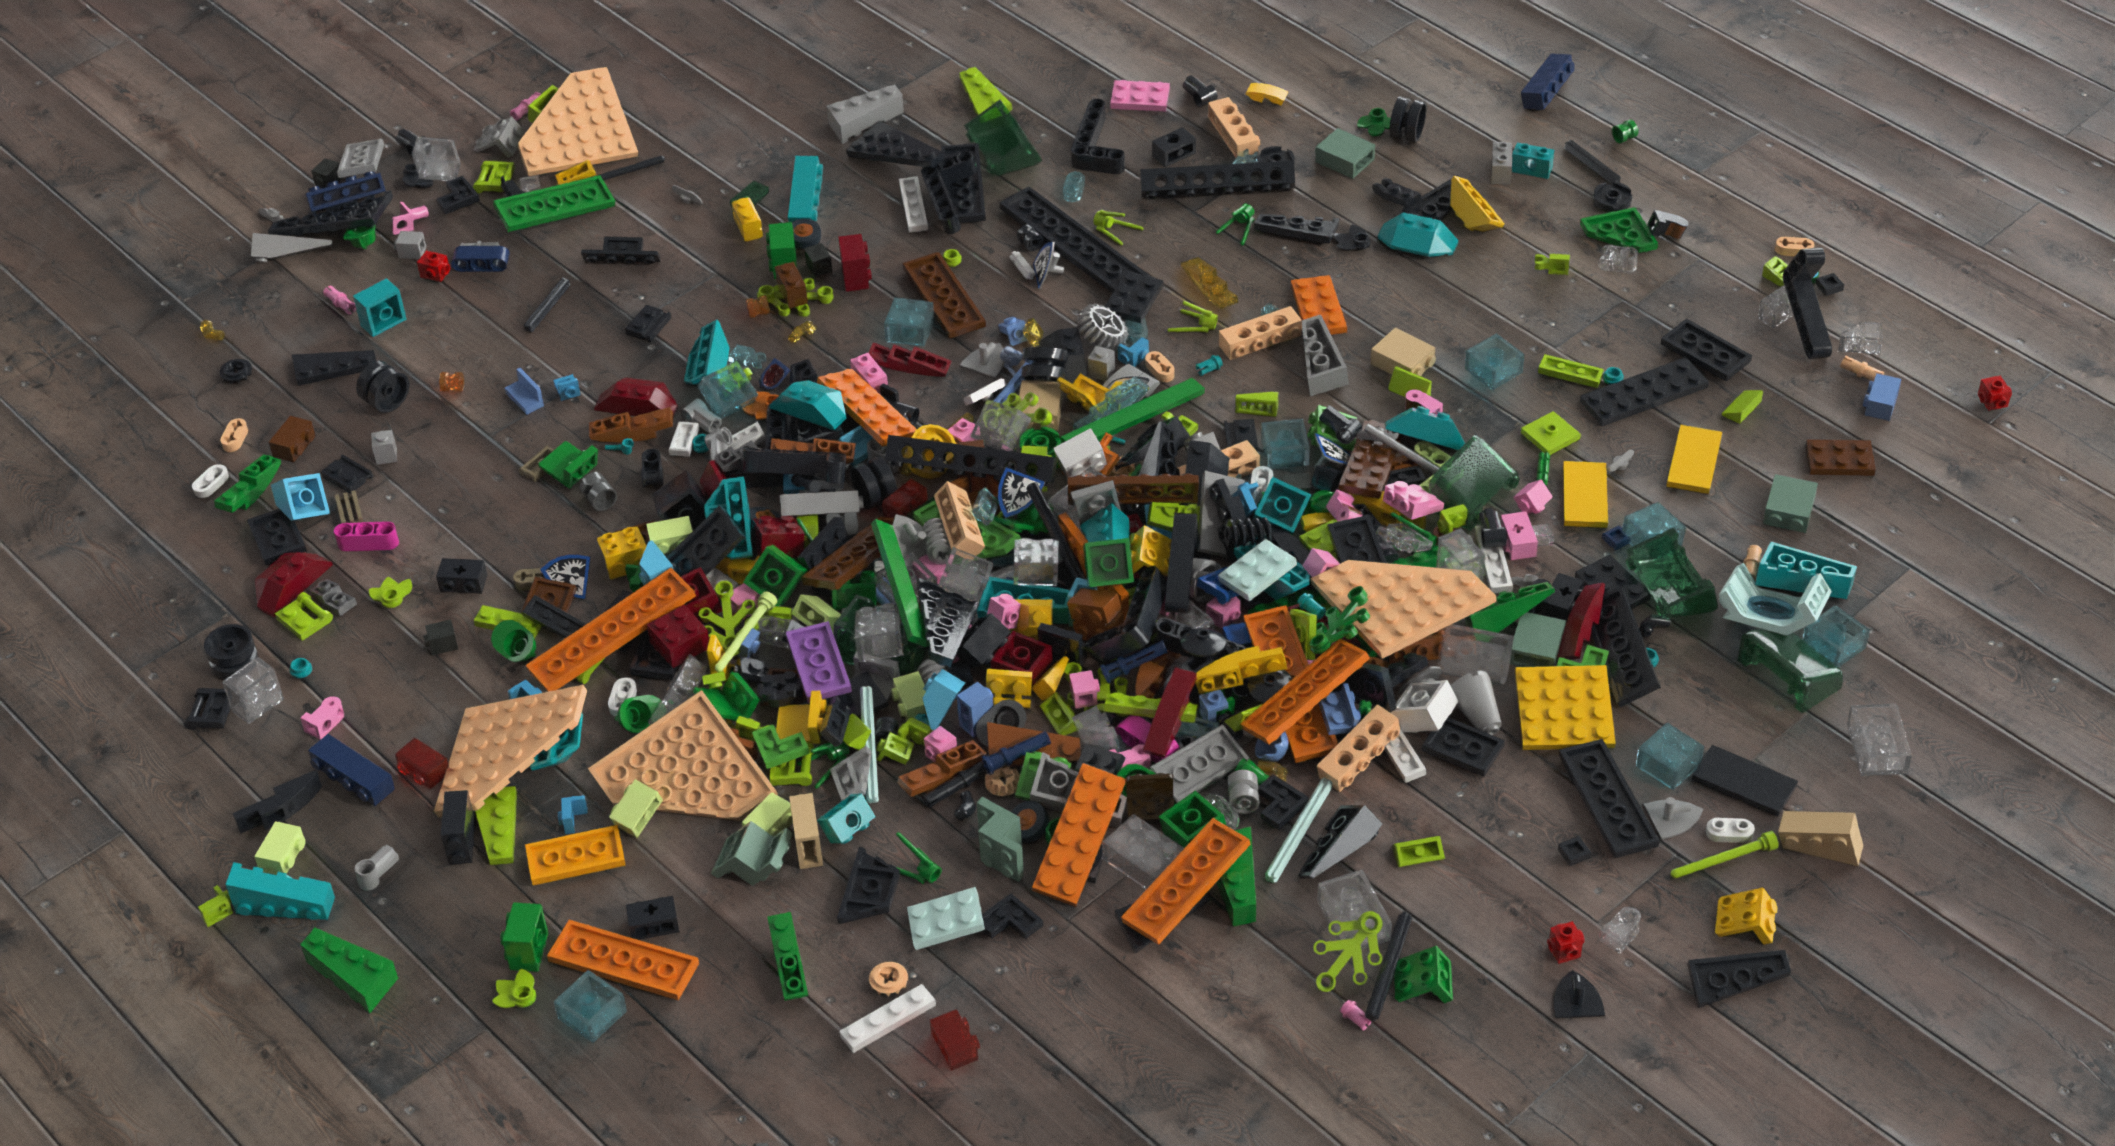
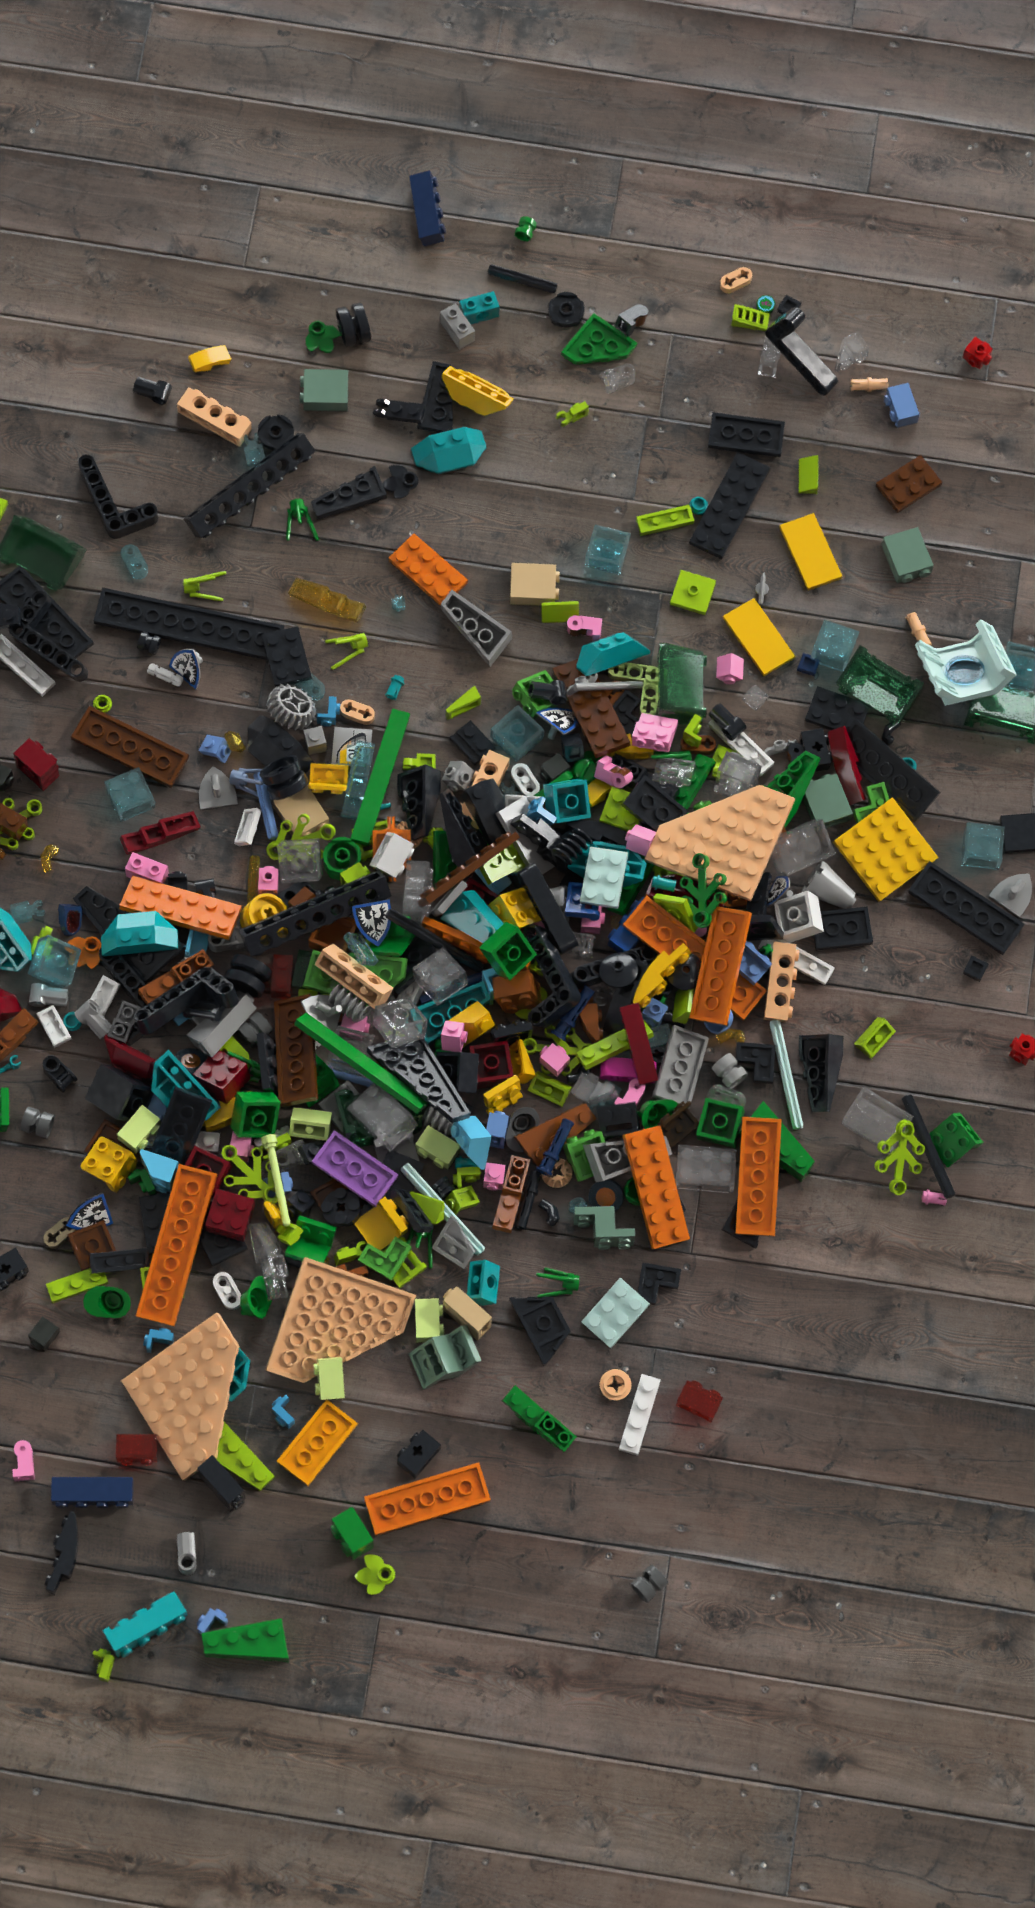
camera: 45 degrees left, 25 degrees up
yellowish green brick [254,821,305,875] -> none
clear light blue brick [554,970,627,1043] -> none
bright pink plate [1110,80,1170,112] -> none
black brick [1152,127,1196,167] -> none
light nougat brick [1219,306,1302,360] -> none
green cone [1234,758,1270,786] -> none
bright pink brick [1500,511,1538,560] -> none
green axle [1536,452,1550,486] -> none
teal wedge [1755,542,1857,599] -> none
none -> medium blue bracket [196,1608,228,1634]

